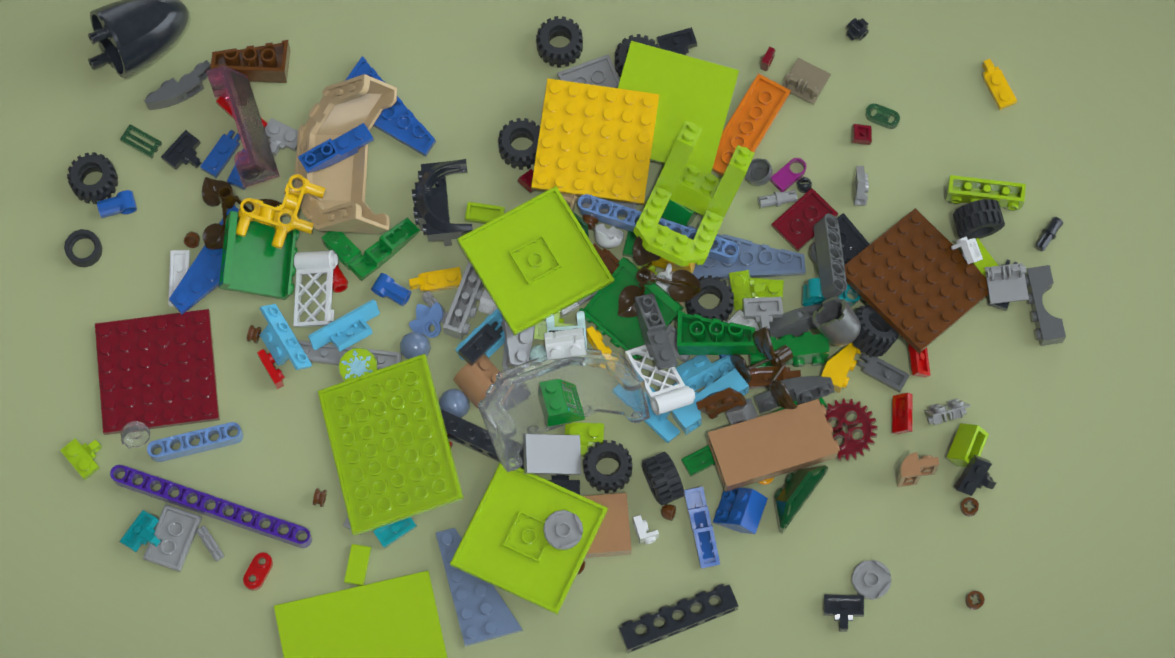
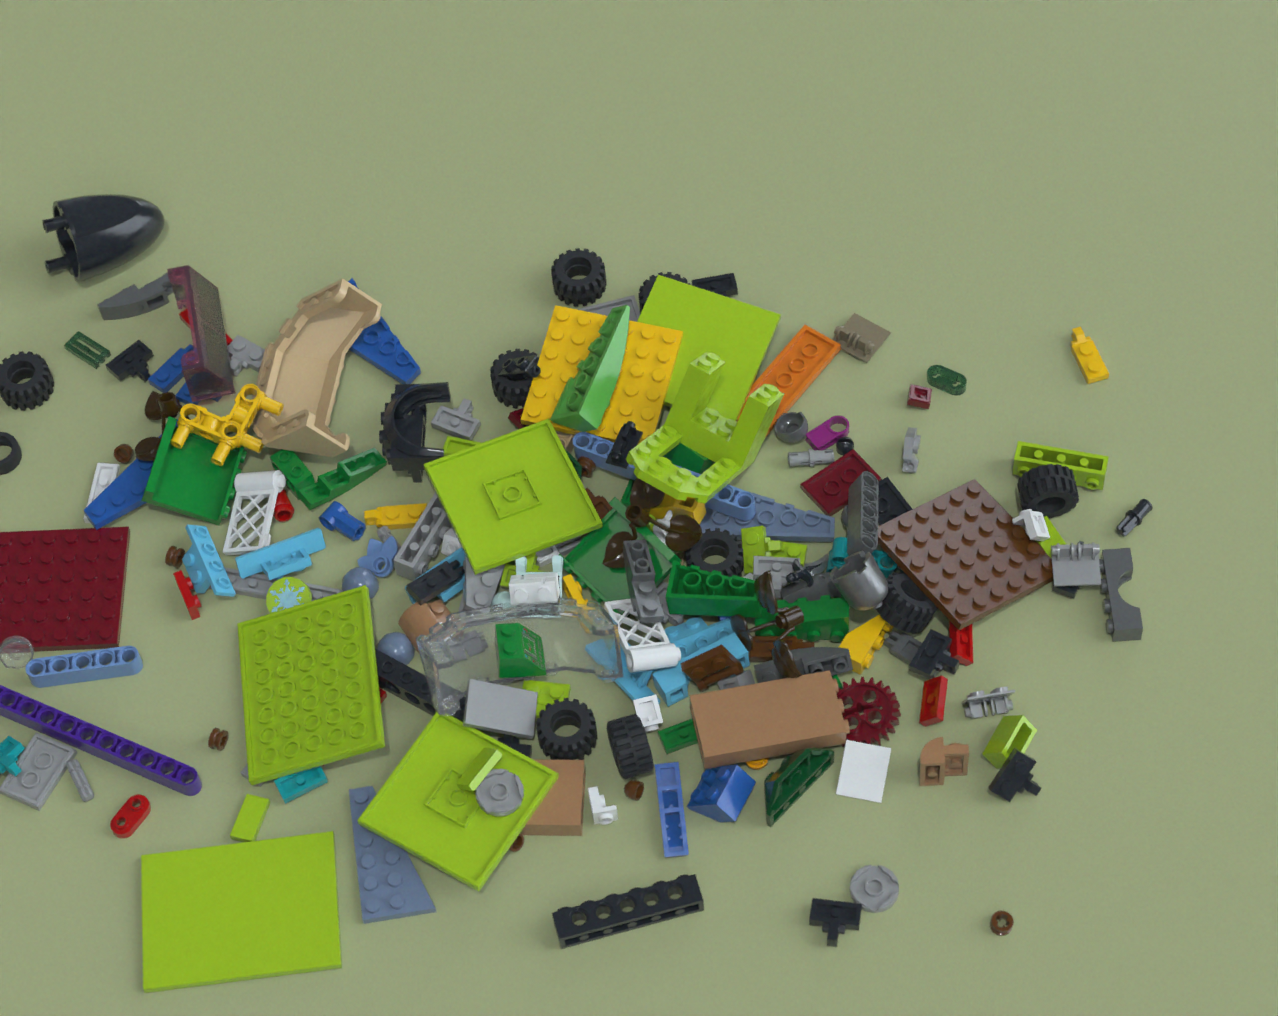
camera: 10 degrees right, 15 degrees down
blue piece [97,190,137,218] -> none
reddish brown wedge [210,40,291,83] -> none
blue slope [298,123,374,173] -> none
white hair [594,223,624,248] -> none
dark red tile [760,46,776,71] -> none
black gear [846,18,869,41] -> none
reddish brown bush [960,497,979,517] -> none
none -> light grey hinge [431,398,481,441]
none -> lime tile [456,748,502,791]
none -> black hinge [498,355,541,381]
none -> bright green wedge [550,305,630,432]
none -> black hinge [606,421,643,469]
none -> white bracket [633,695,663,732]
none -> black piece [786,554,828,587]
none -> white sticker [836,740,891,803]
none -> black hinge [909,629,959,680]

